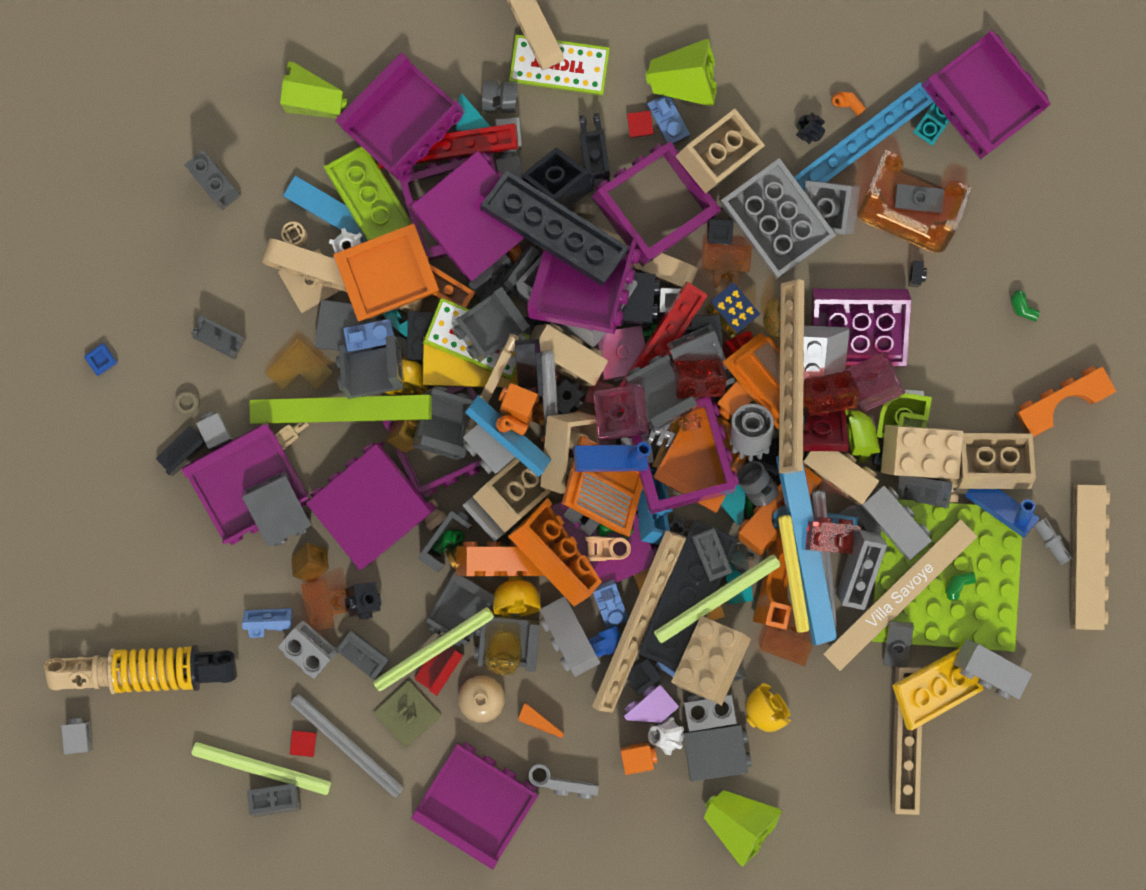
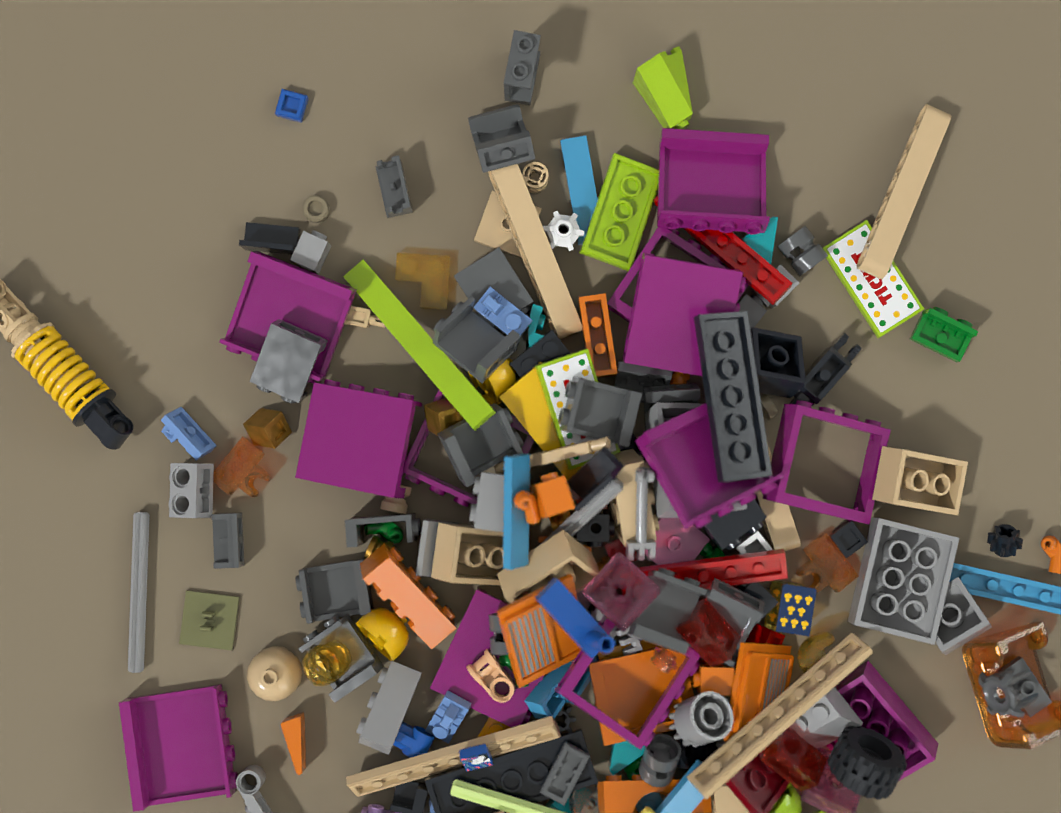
camera: 50 degrees right, 0 degrees up
yellowish green axle [192,742,331,795] -> none
dark grey hinge [247,784,301,817] -> none
red tile [290,730,317,757] -> none
orange piece [333,223,440,322] -> none
black brick [345,582,381,620] -> none
yellowish green axle [373,607,494,691] -> none
red panel [415,646,464,696] -> none
orange wedge [508,498,602,606] -> none
red tile [627,110,654,138] -> none
lime slope [645,39,717,106] -> none
medium blue hinge [647,96,690,144] -> none
black plate [909,260,927,288] -> none
none -> blue tile [459,744,493,771]
none -> dark grey panel [468,104,535,173]
none -> light grey hinge [626,467,656,561]
none -> black tyre [827,726,907,800]
none -> green bracket [909,307,979,363]
none -> dark grey piece [978,669,1038,717]

